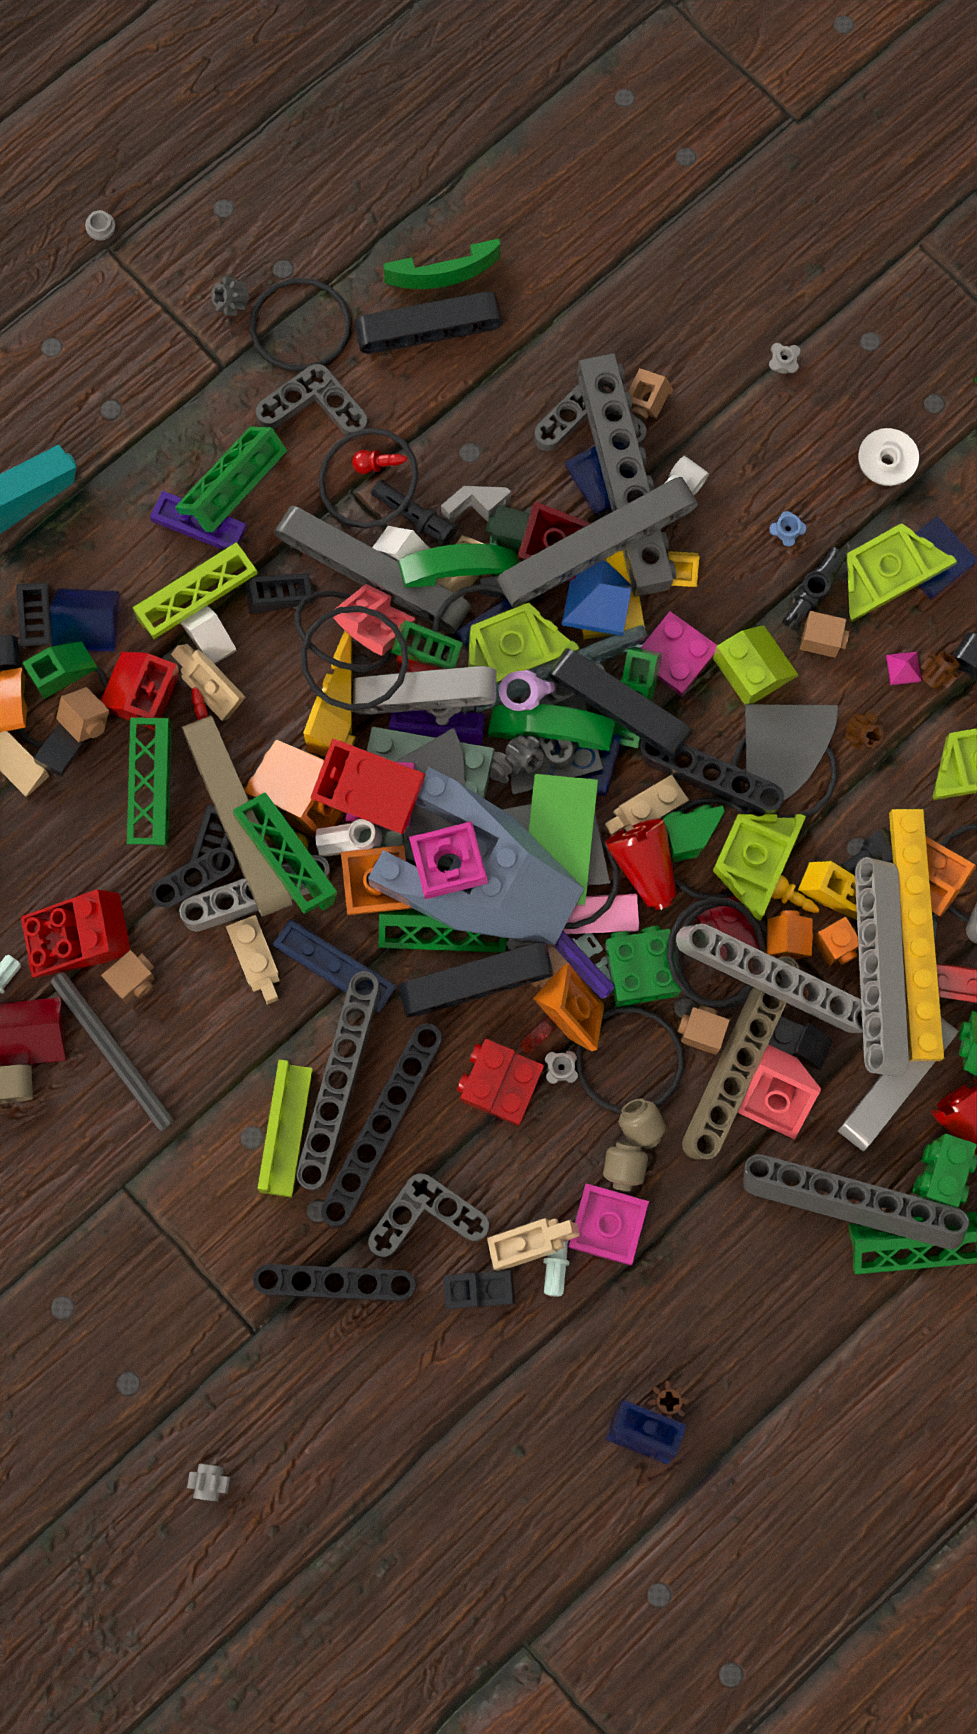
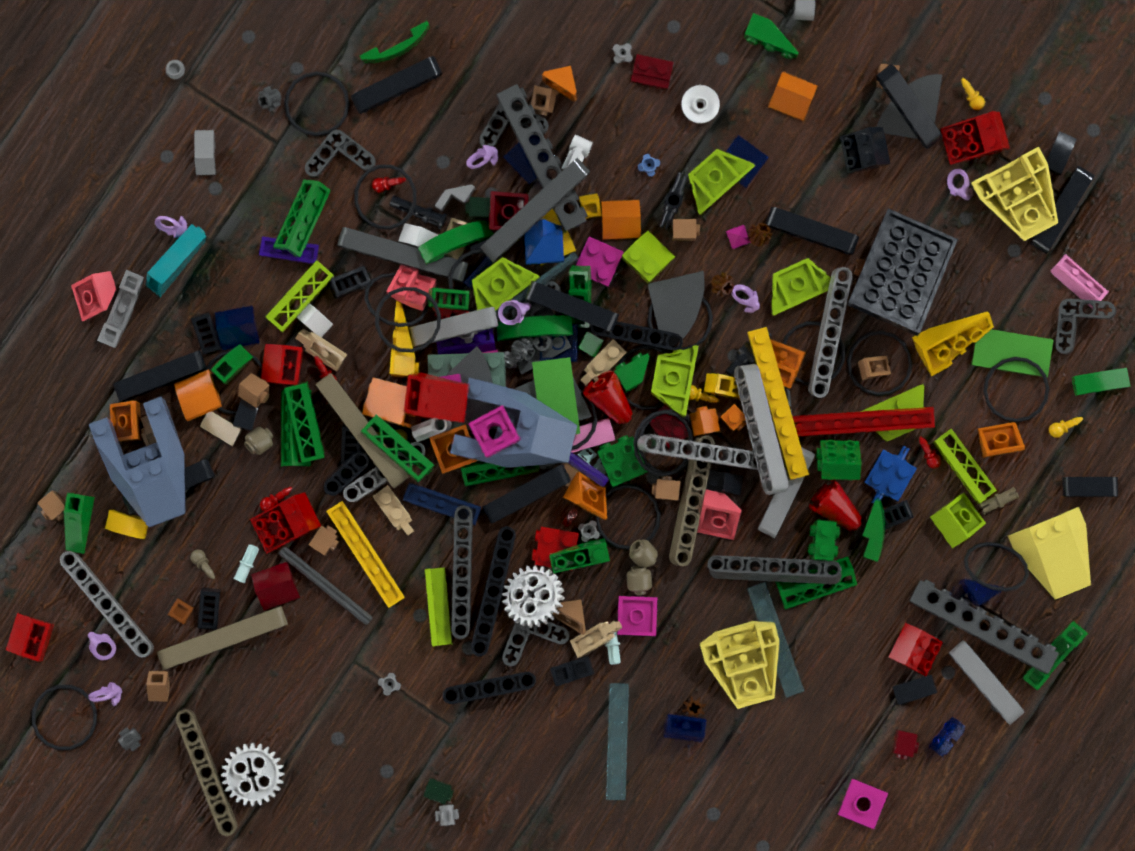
camera: 10 degrees left, 10 degrees up
none -> lavender piece [155,216,187,238]
none -> light grey slope [194,130,216,175]
none -> dark tan head [244,427,273,455]
none -> red bar [260,487,293,512]
none -> green fence [281,389,311,467]
none -> yellow plate [326,501,405,608]
none -> light grey plate [378,673,401,696]
none -> clear green brick [423,777,454,804]
none -> lavender piece [466,145,498,169]
none -> white gear [502,565,564,628]
none -> orange slope [542,66,577,102]
none -> green slope [549,538,610,573]
none -> medium nougat slope [553,600,586,635]
none -> green slope [578,331,603,358]
none -> orange slope [601,200,641,240]
none -> clear light blue tile [606,683,629,800]
none -> dark red plate [631,54,674,90]
none -> light yellow wedge [700,621,779,709]
none -> lavender piece [731,285,760,313]
none -> clear light blue tile [747,582,804,698]
none -> dark pink piece [838,779,888,829]

